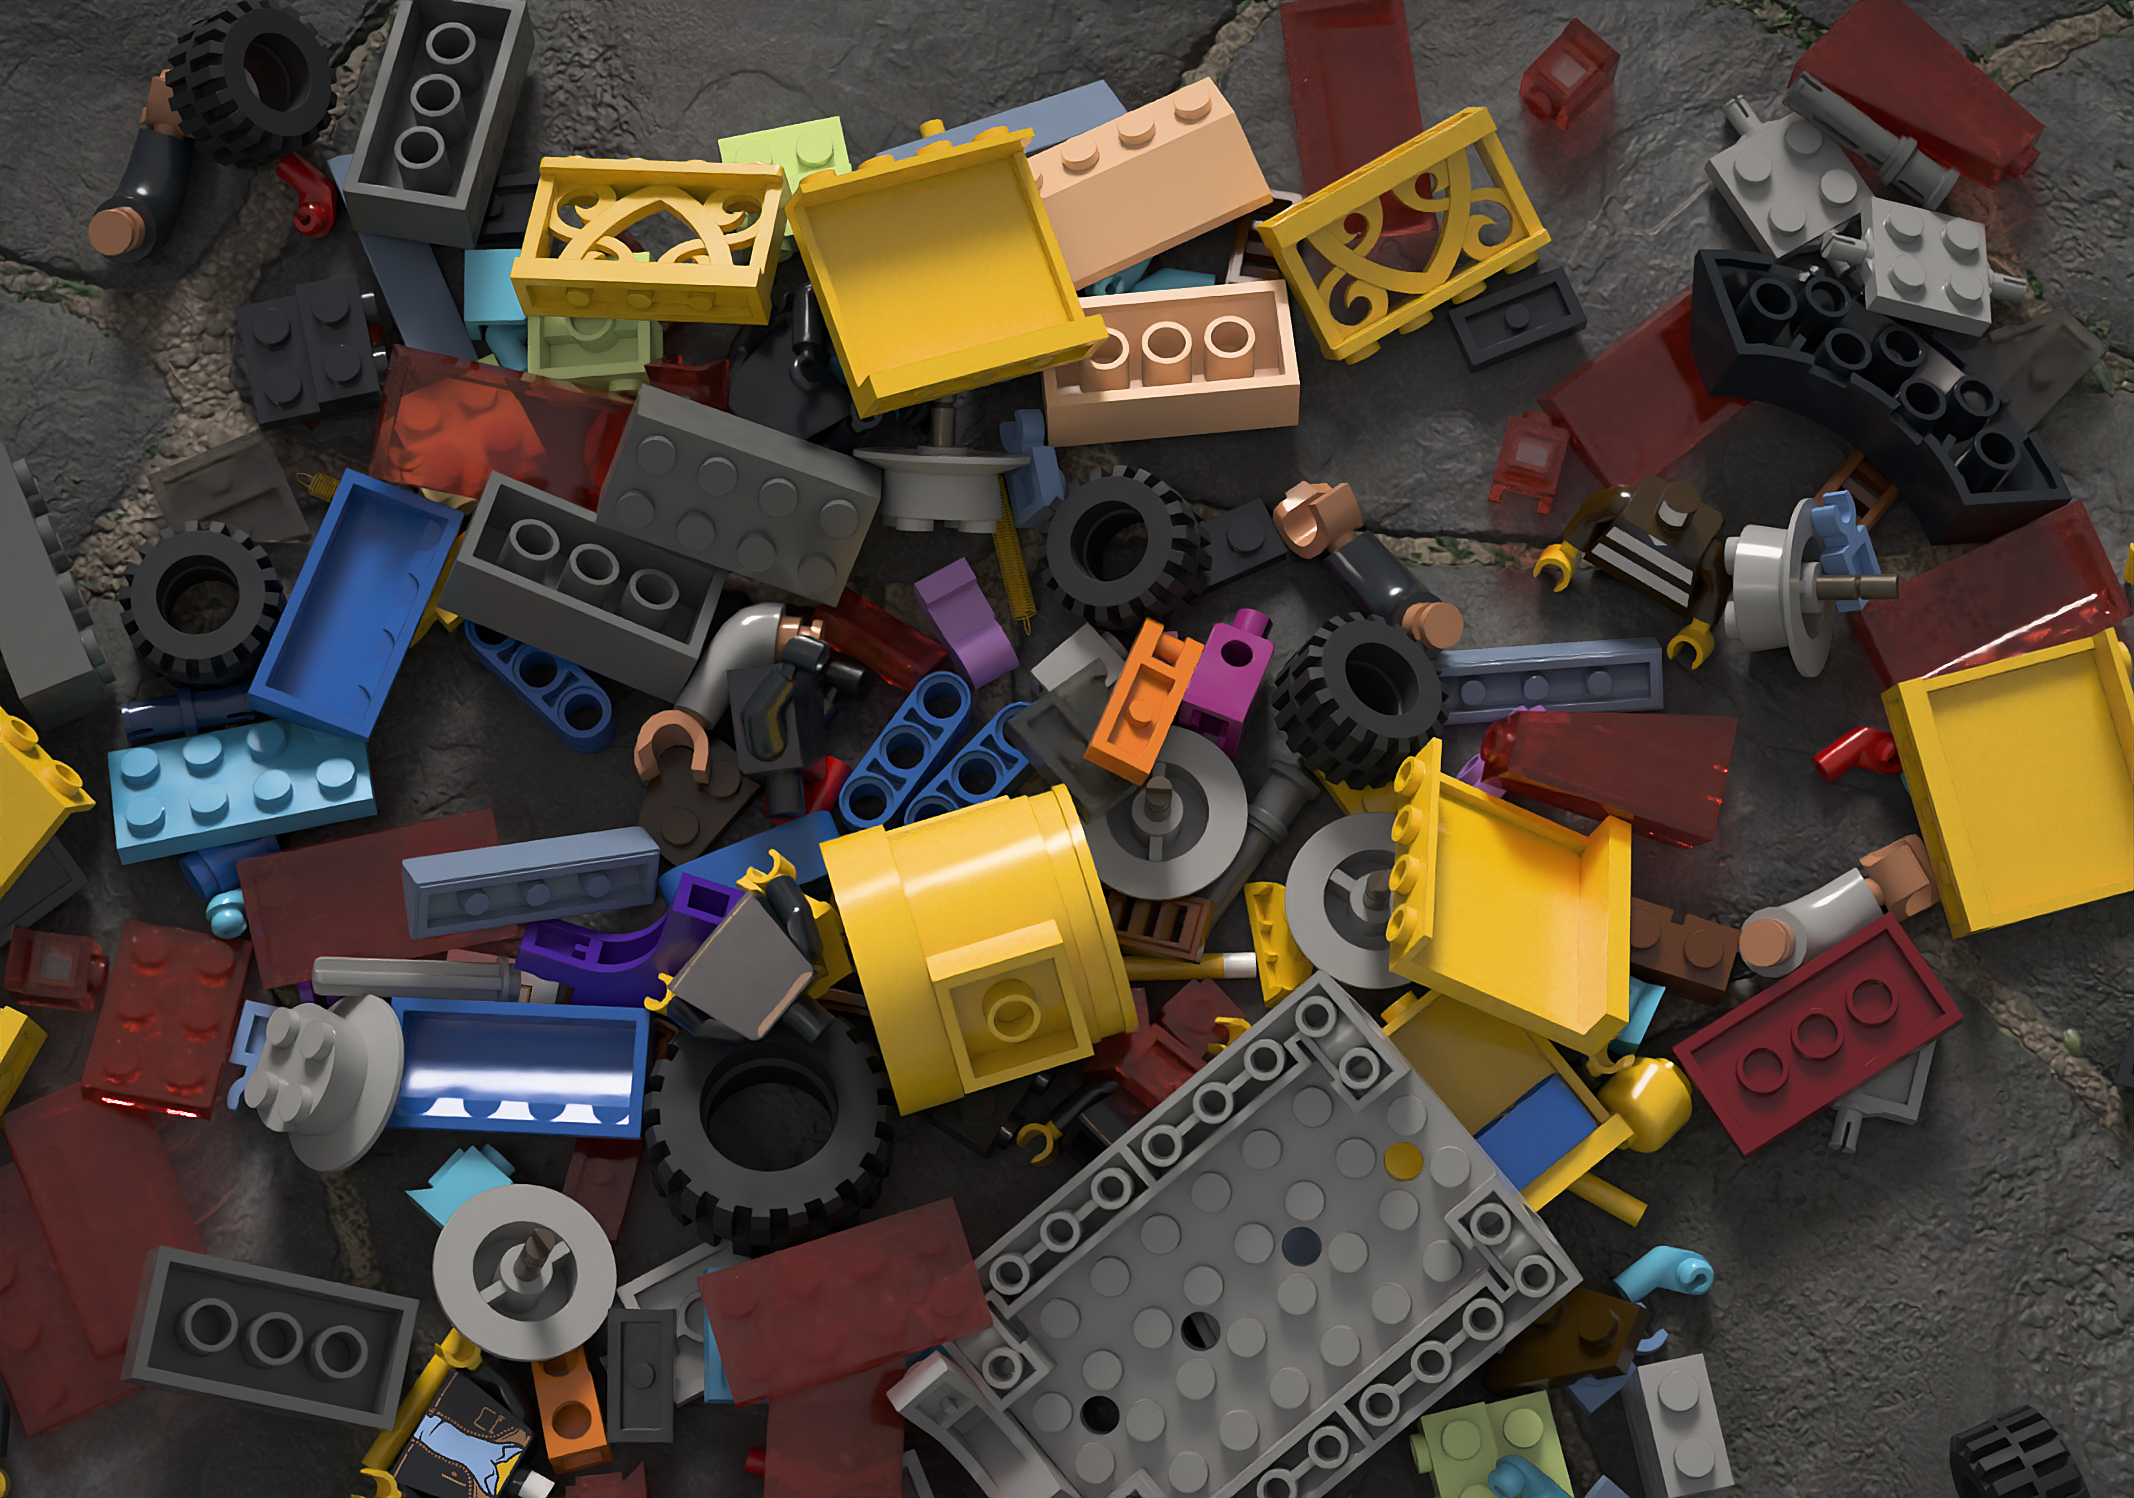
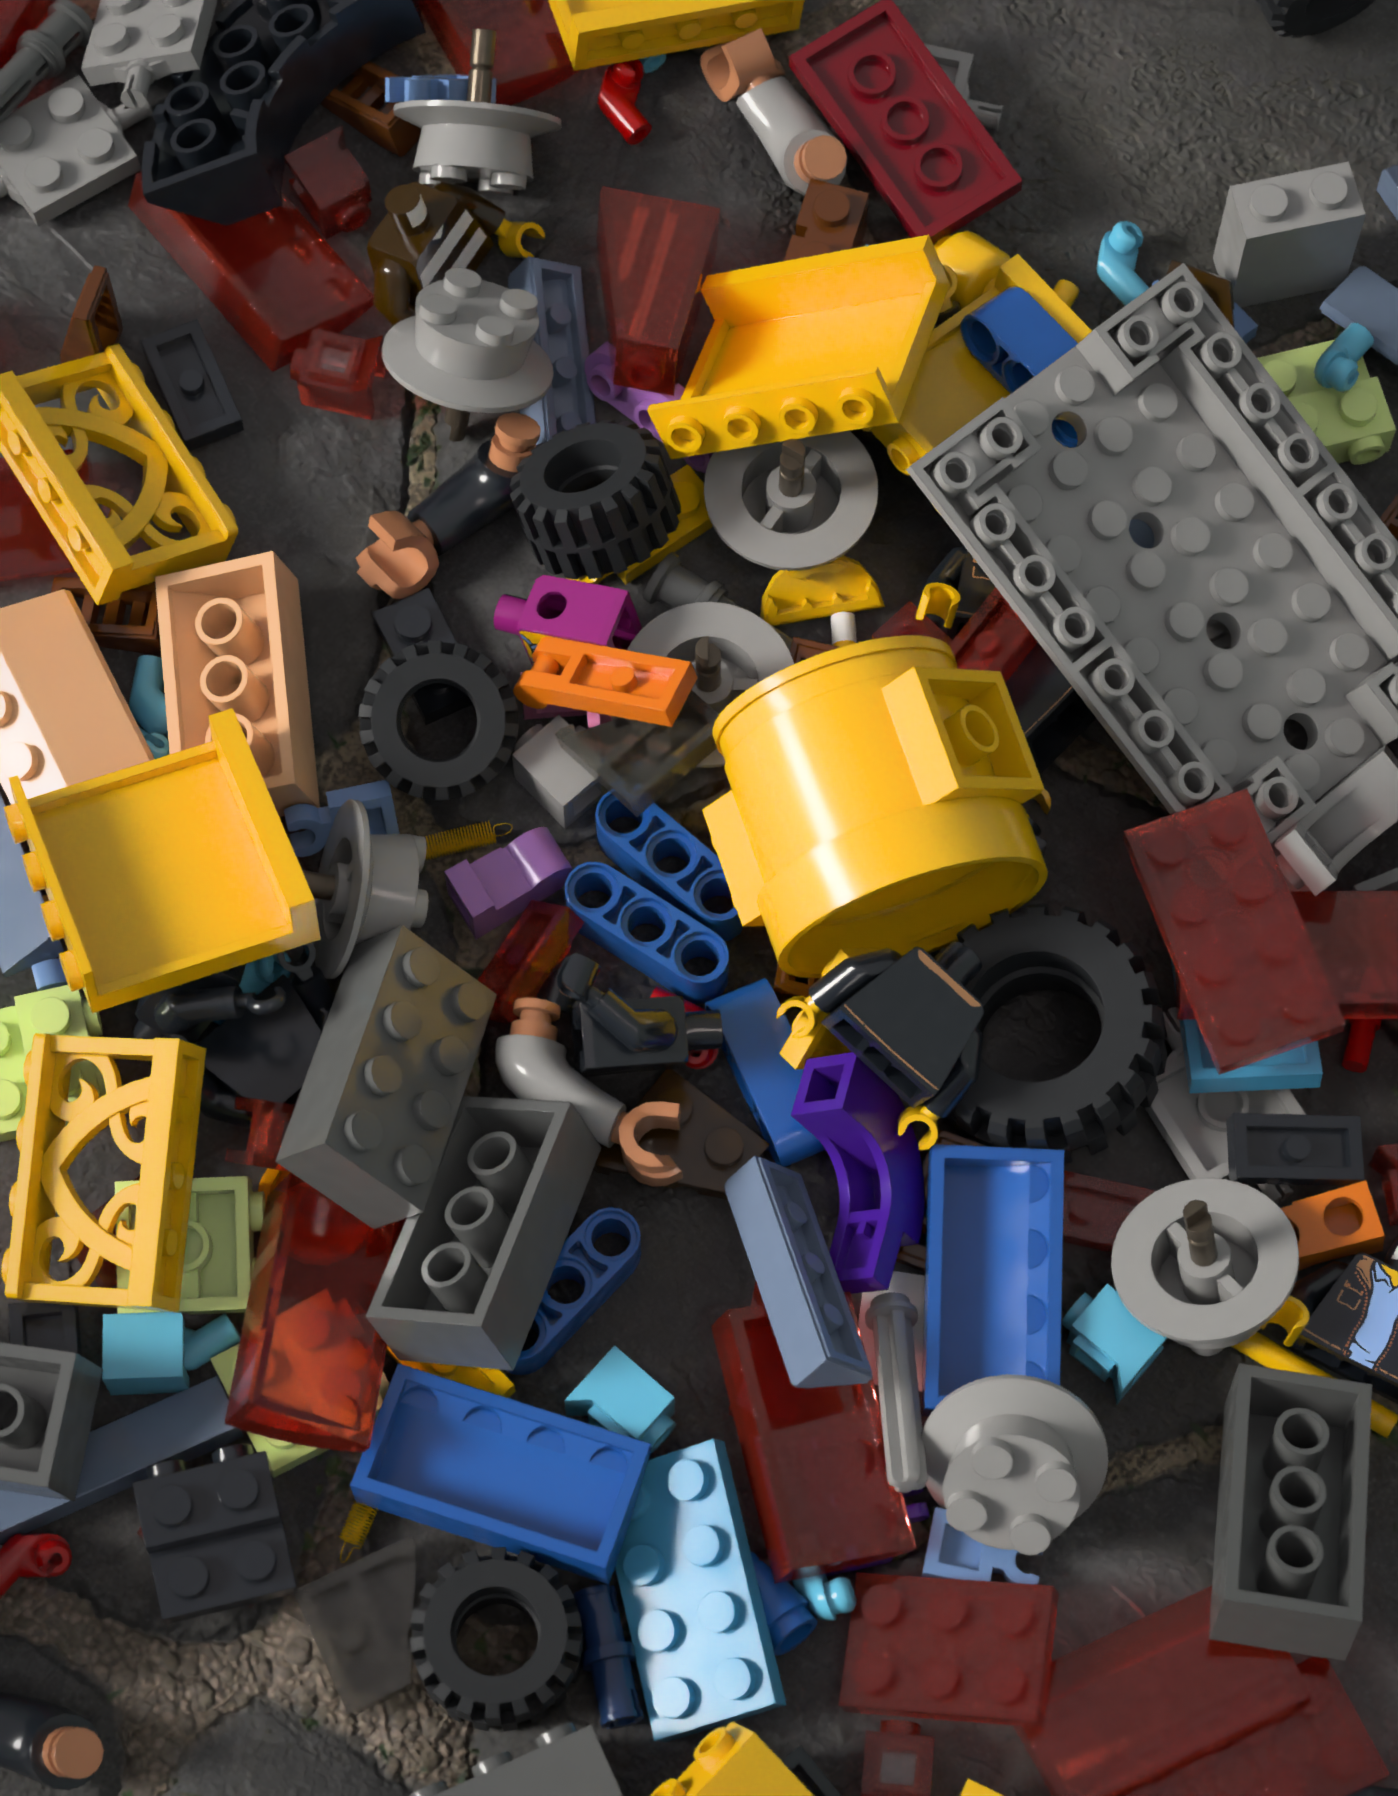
camera: 90 degrees left, 5 degrees down
none -> reddish brown slope [60,265,123,364]
none -> clear red window [284,125,372,240]
none -> light grey piece [382,268,553,442]
none -> medium azure window [564,1345,676,1454]

